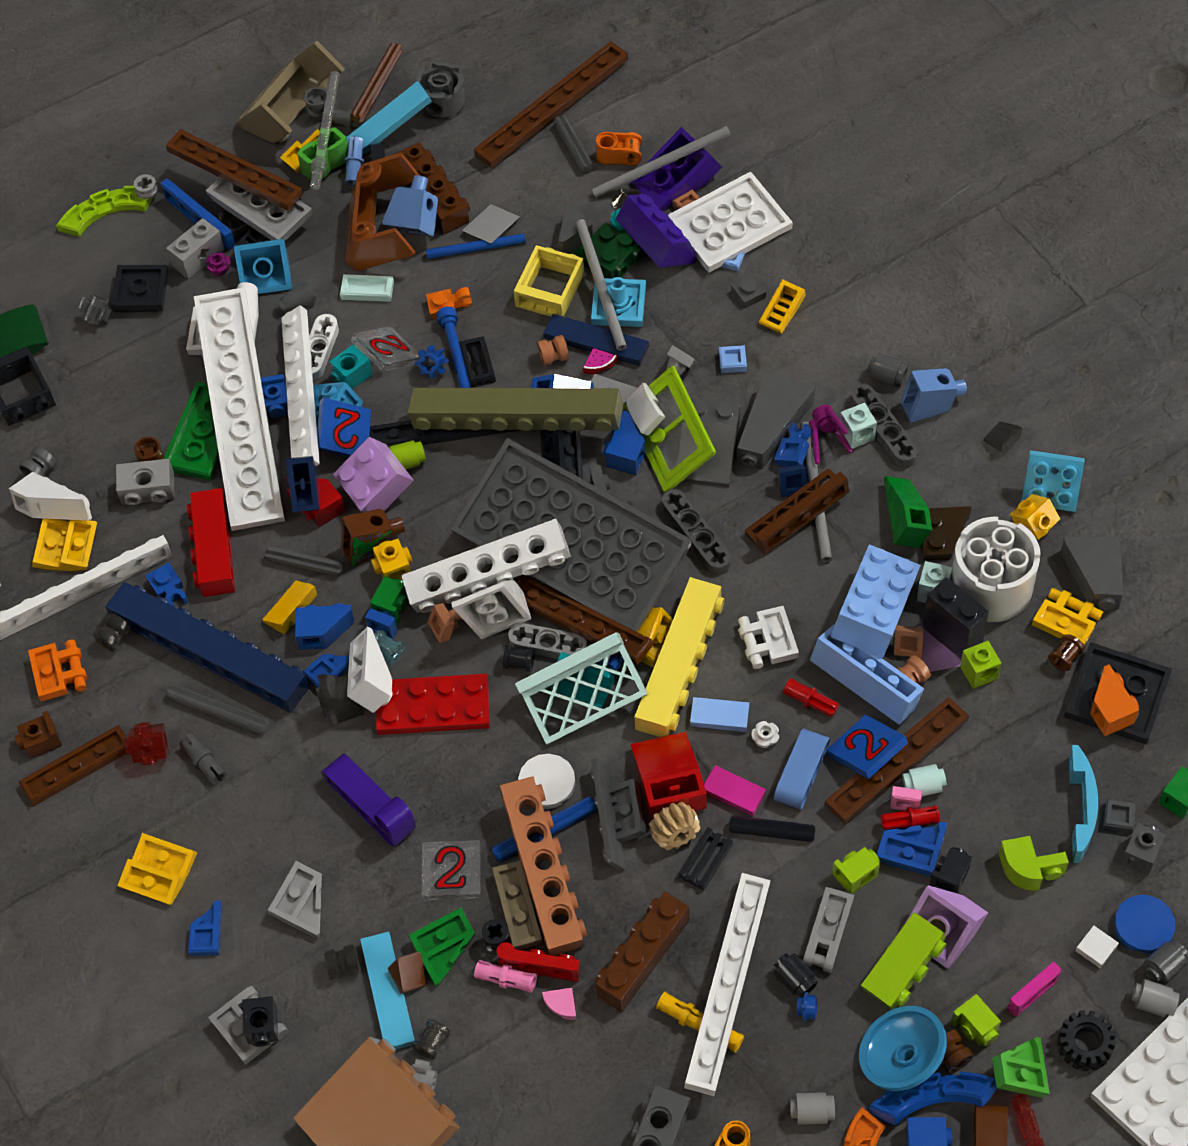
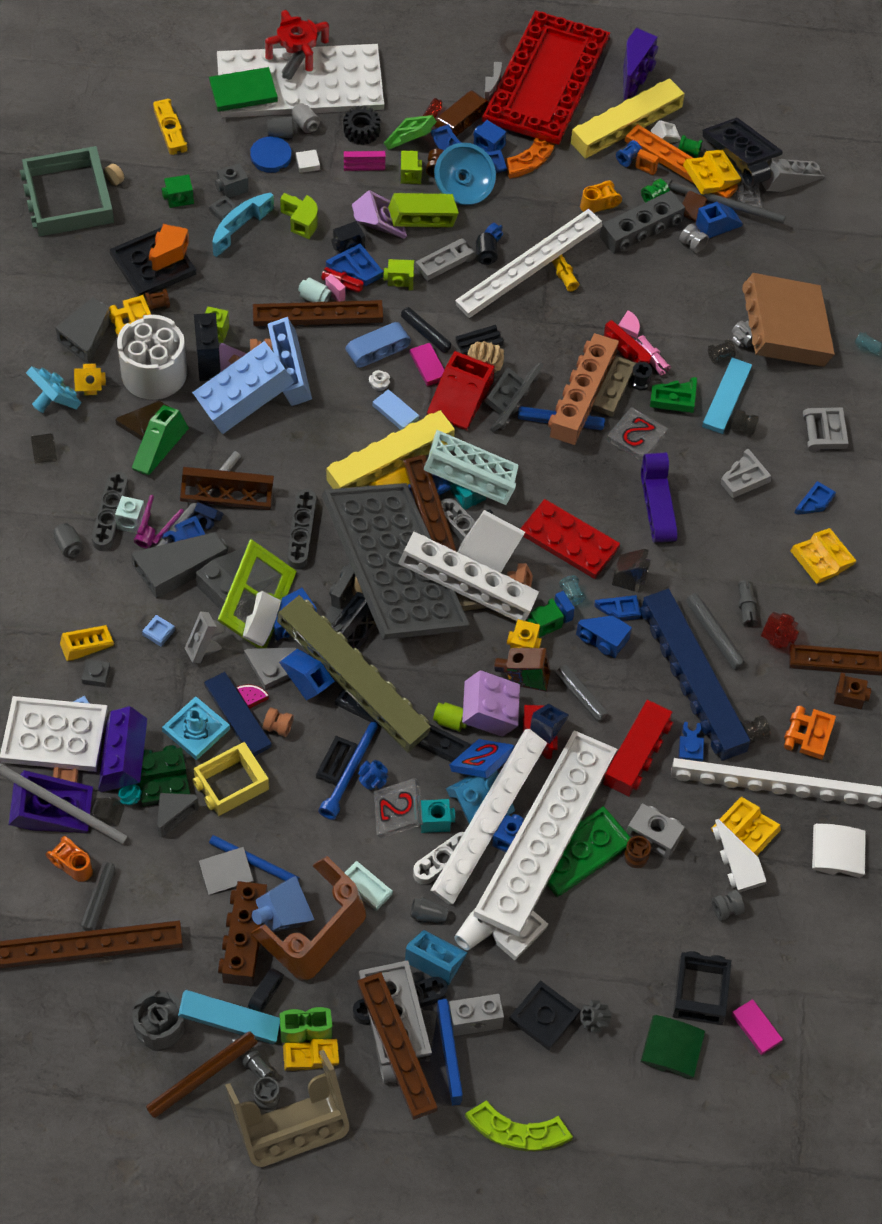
camera: 150 degrees left, 0 degrees up
light grey bush [134,174,158,199] -> none
magenta plate [206,252,231,276] -> none
black brick [242,996,279,1047] -> none
yellow slope [262,580,317,635] -> none
clear bar [310,71,340,190] -> none
medium blue axle [344,136,364,186] -> none
white slope [347,626,393,713] -> none
reddish brown slope [388,951,426,994] -> none
orange plate [426,287,472,320] -> none
white tile [518,754,576,810] -> none
light grey piece [576,219,627,351] -> none
reddish brown brick [595,891,690,1013] -> none
white plate [738,606,799,669] -> none
red axle [783,678,839,717] -> none
light grey brick [790,1092,835,1125] -> none
blue tile [827,715,908,779] -> none
medium blue torso [900,368,967,422] -> none
light aqua brick [917,561,952,603] -> none

